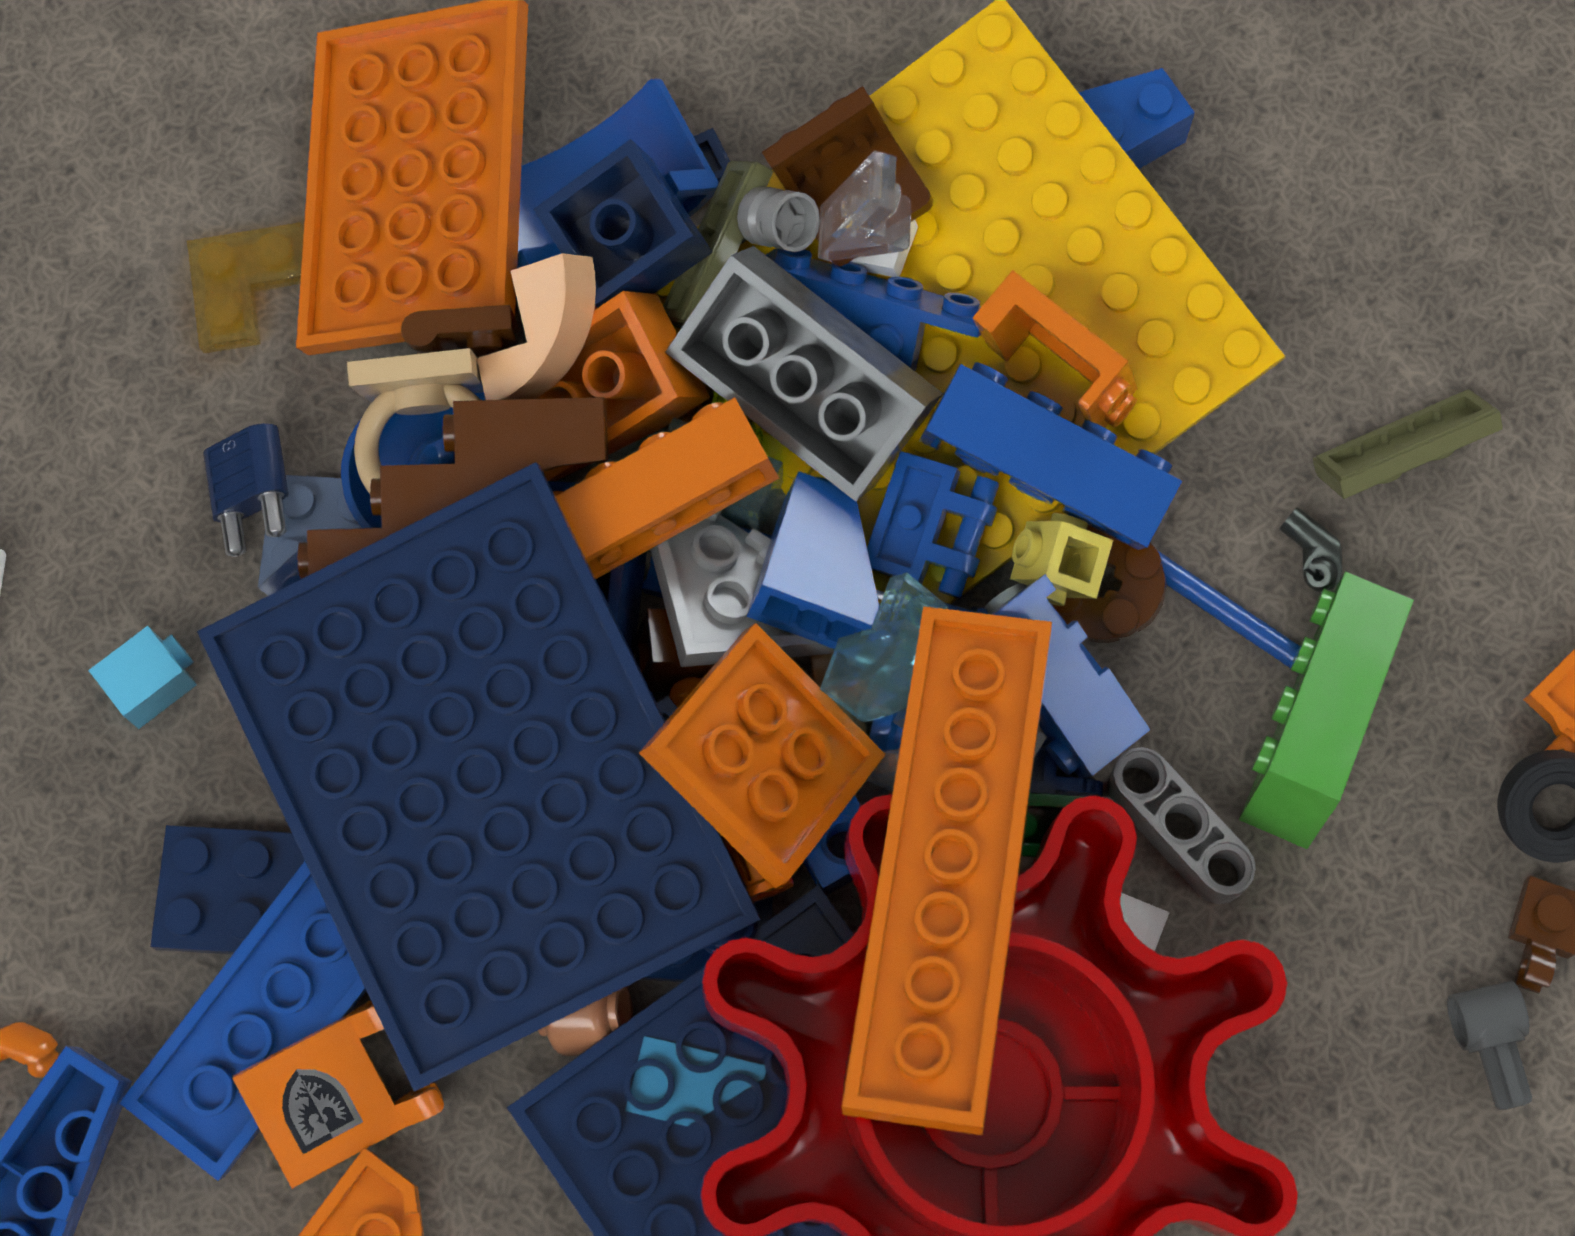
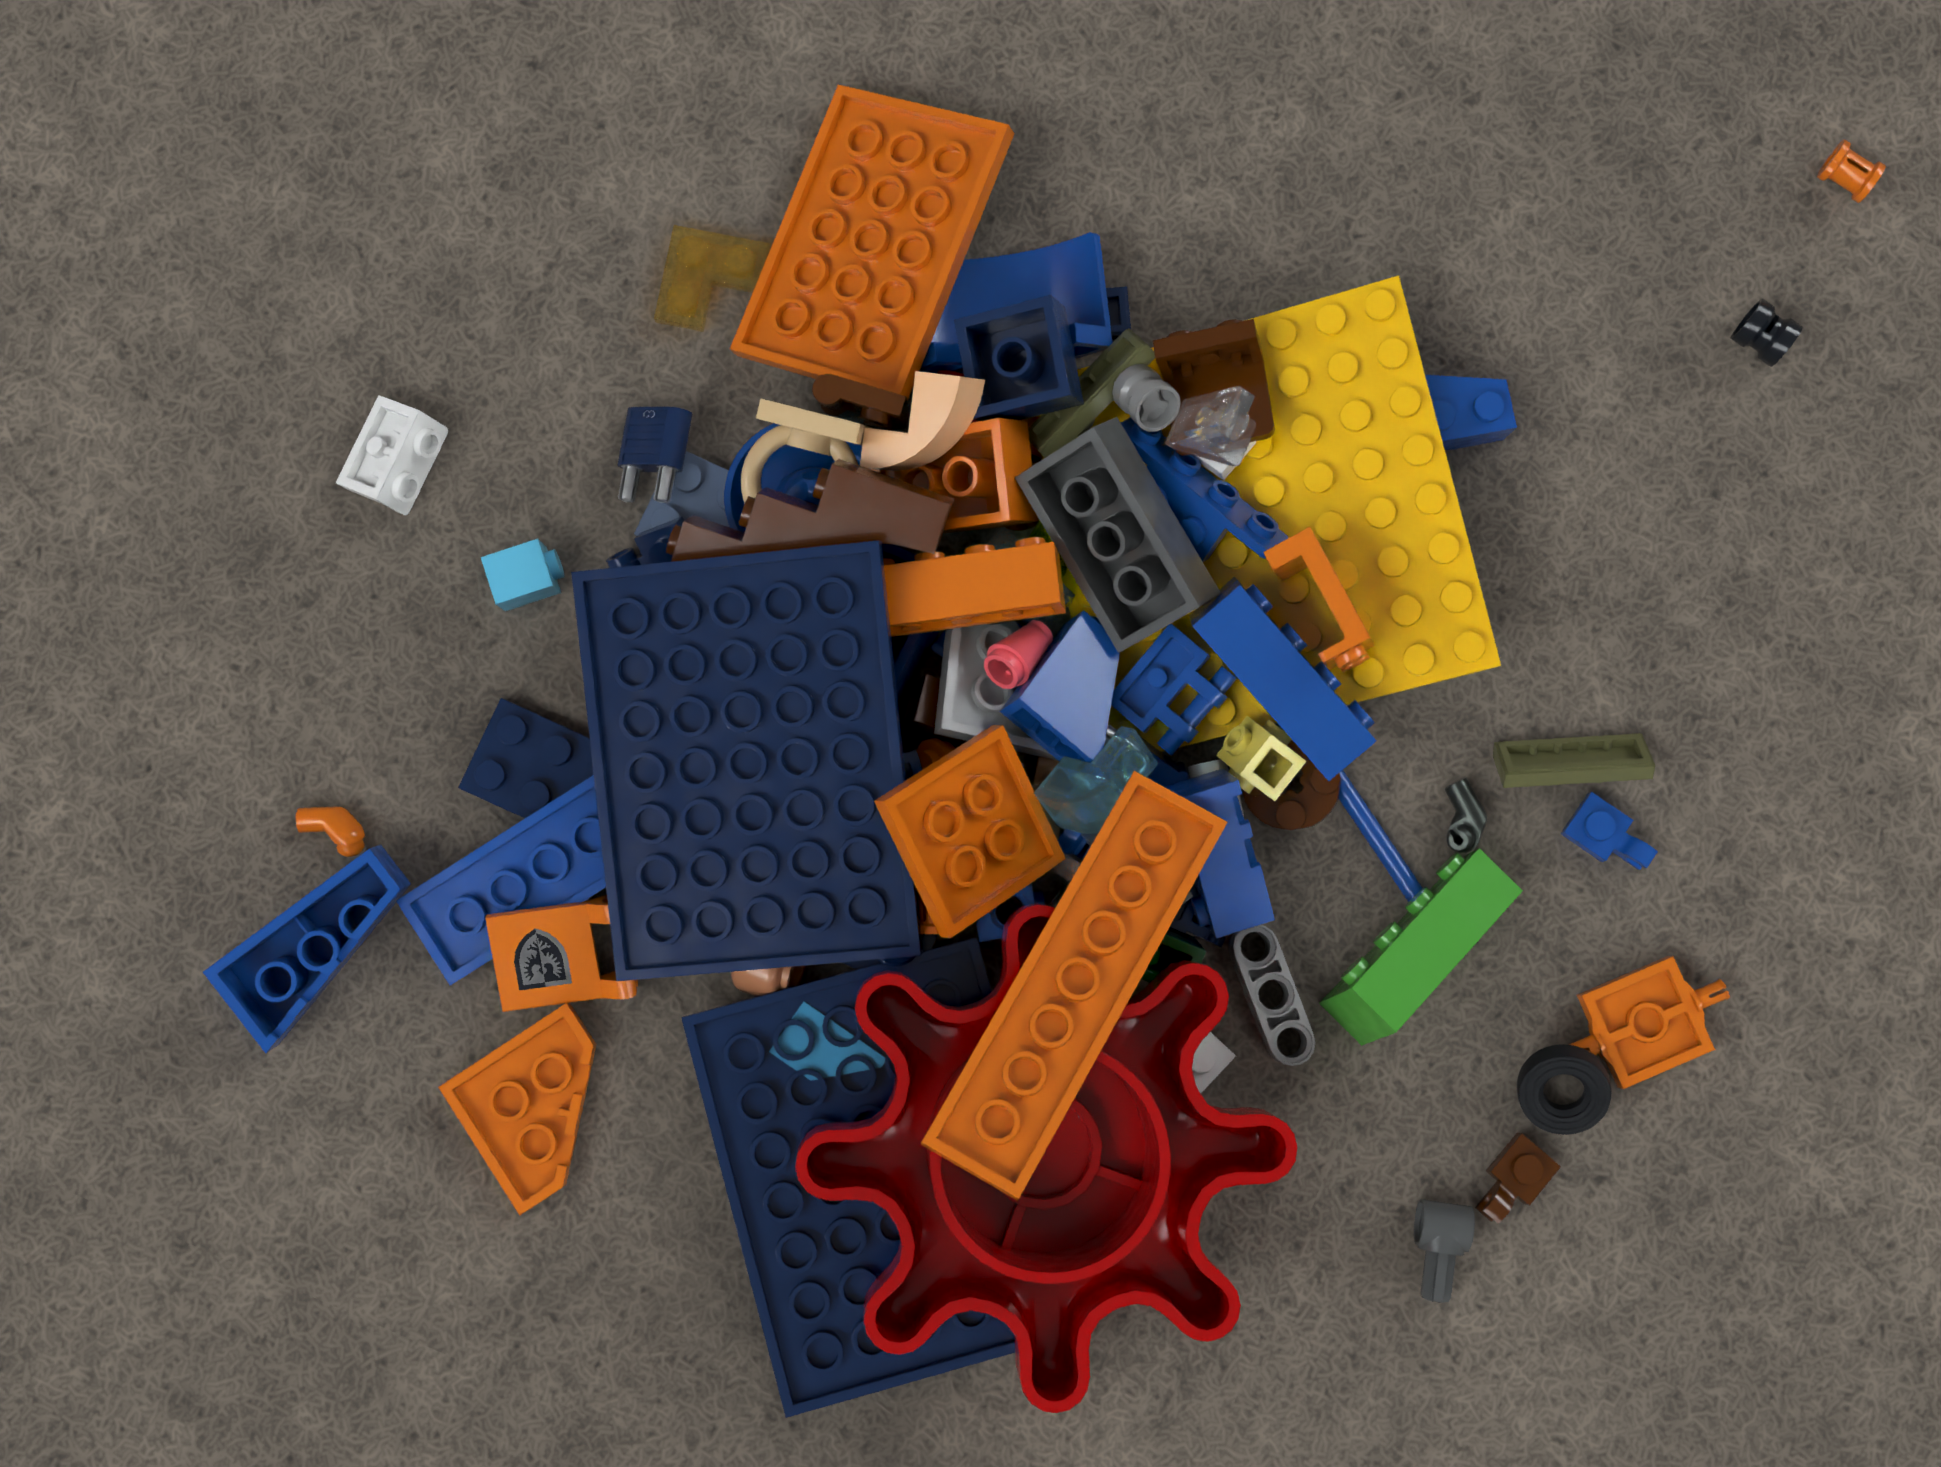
camera: 15 degrees right, 10 degrees up
none -> coral cone [984,620,1053,689]
none -> blue plate [1560,792,1658,870]

